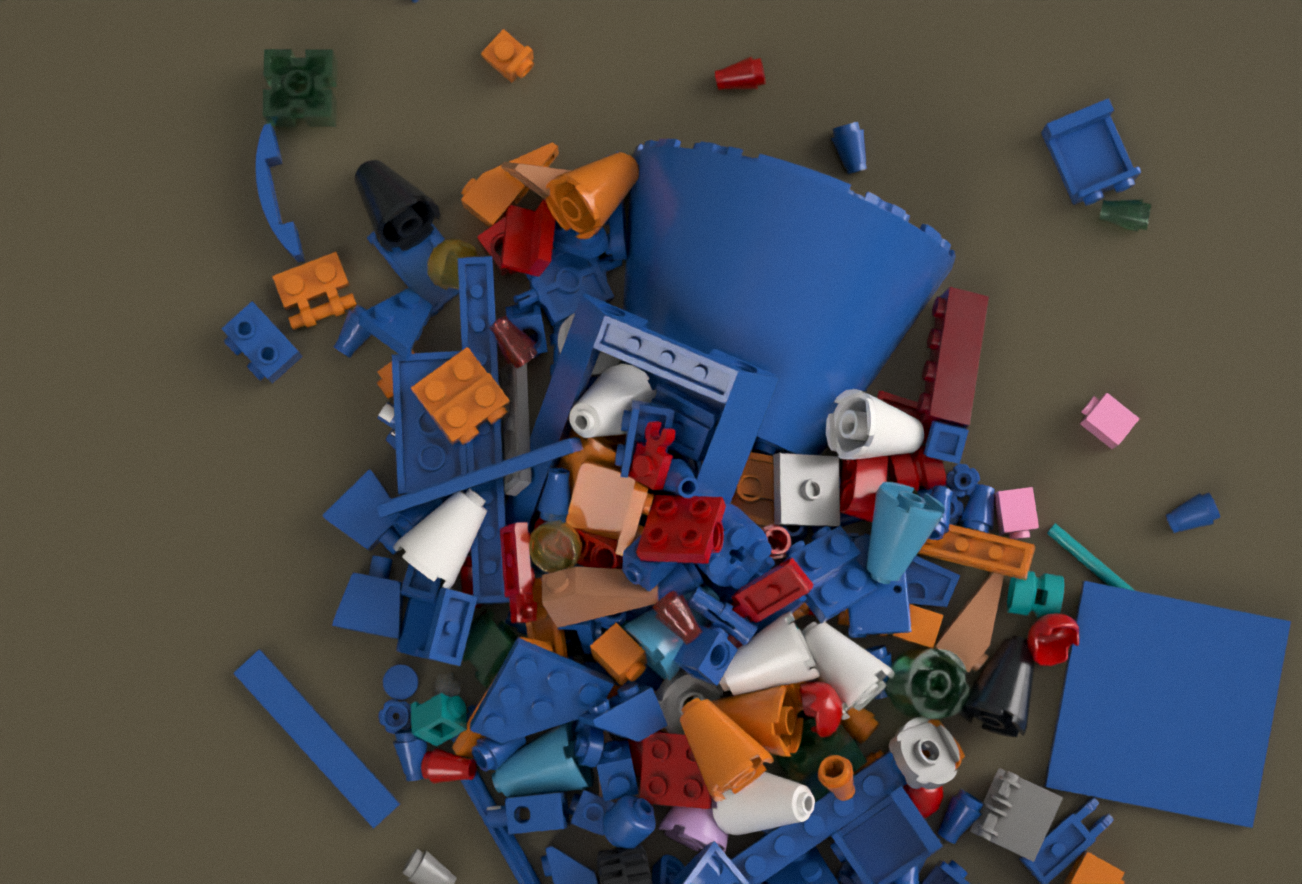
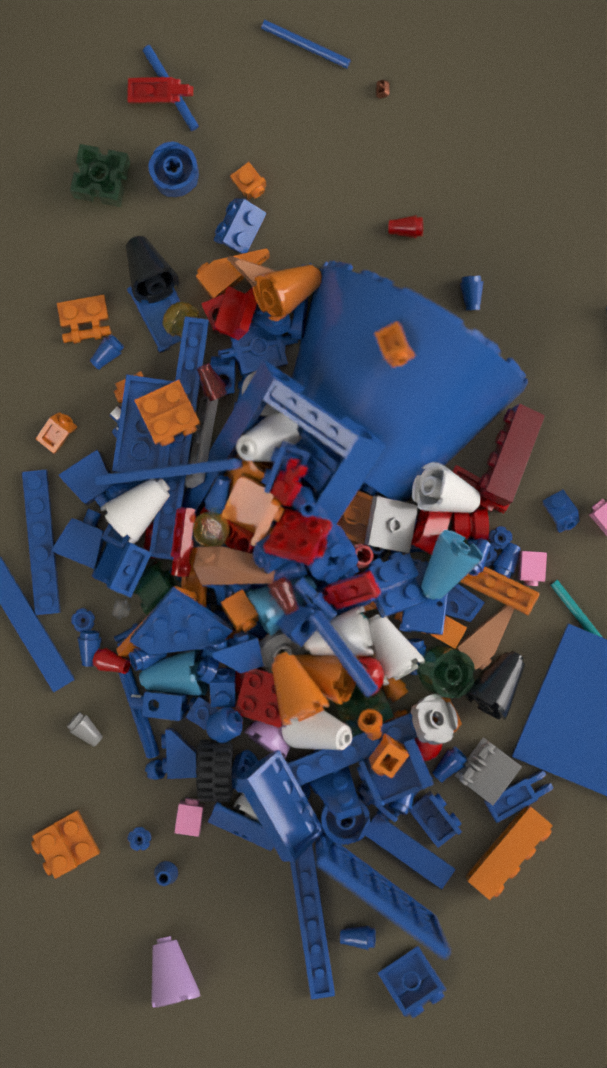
camera: 15 degrees right, 5 degrees up
blue brick [221,301,303,384] -> none
blue slope [256,123,305,263] -> none
blue wing [358,288,433,359] -> none
blue tile [383,665,419,700] -> none
teal brick [411,693,467,746] -> none
blue tile [923,420,969,464] -> none
teal wheel [1007,571,1064,618] -> none
red hair [1027,613,1079,666] -> none
none -> blue plate [22,470,61,615]
none -> orange bracket [36,412,77,454]
none -> blue brick [149,142,199,197]
none -> bracket [214,199,267,254]
none -> blue axle [308,610,378,696]
none -> orange brick [369,733,409,778]
none -> orange bracket [375,322,415,367]
none -> blue bracket [543,489,580,533]

